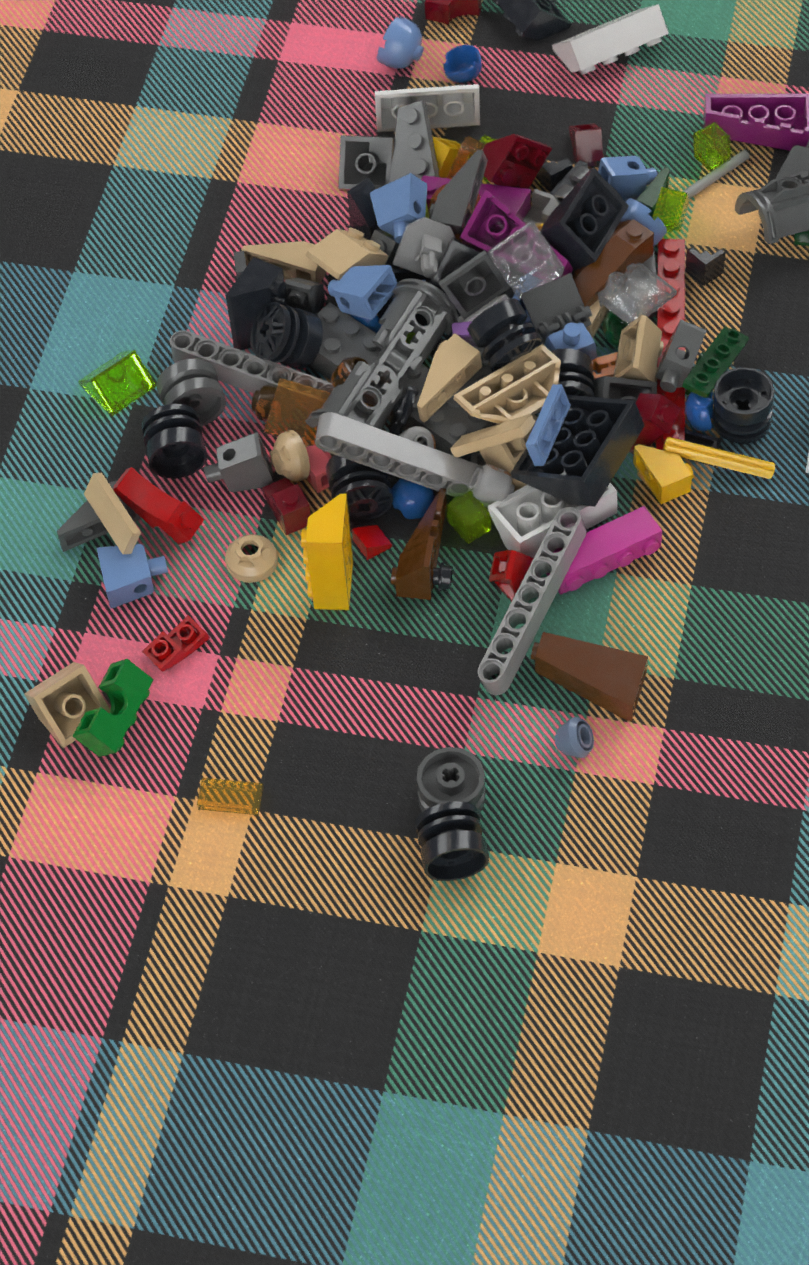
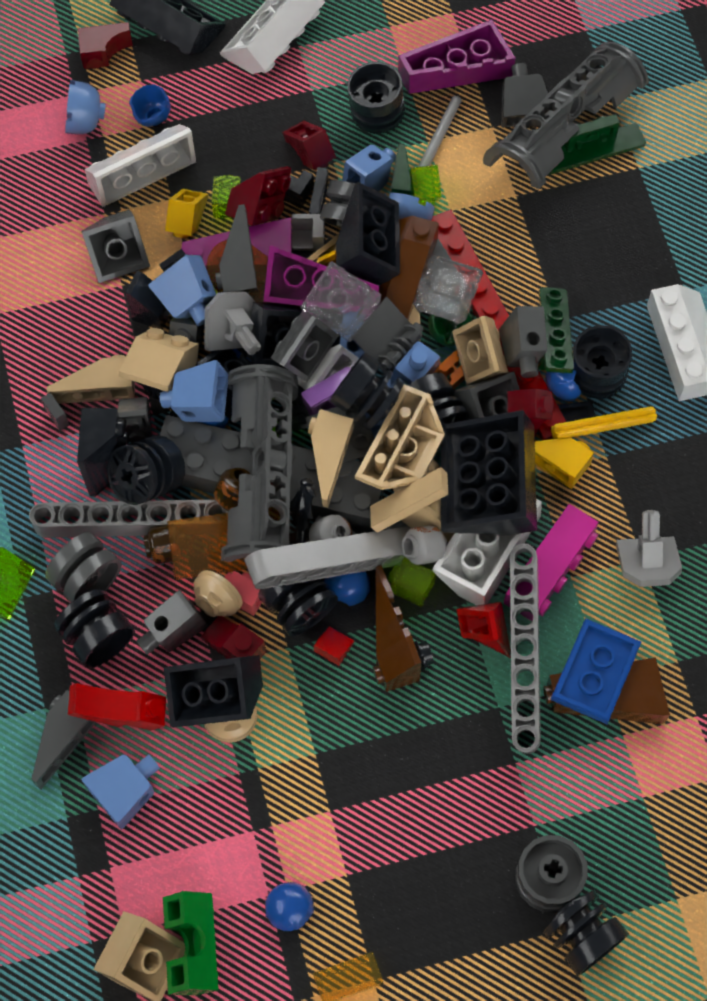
camera: 30 degrees left, 10 degrees up
tan tile [84,473,141,555] -> none
red slope [142,615,210,672] -> none
yellow slope [301,493,353,610] -> none
wing [389,100,439,183] -> none
clear orange slope [447,136,485,179] -> none
medium blue tile [525,384,571,466] -> none
sand blue cone [555,717,594,758] -> none
black panel [685,247,726,286] -> none
clear neon green brick [693,122,731,171] -> none
none -> black slope [164,655,263,728]
none -> blue hair [265,882,314,932]
none -> black wheel [347,61,405,134]
none -> blue tile [551,618,641,724]
none -> light grey piece [616,510,682,587]

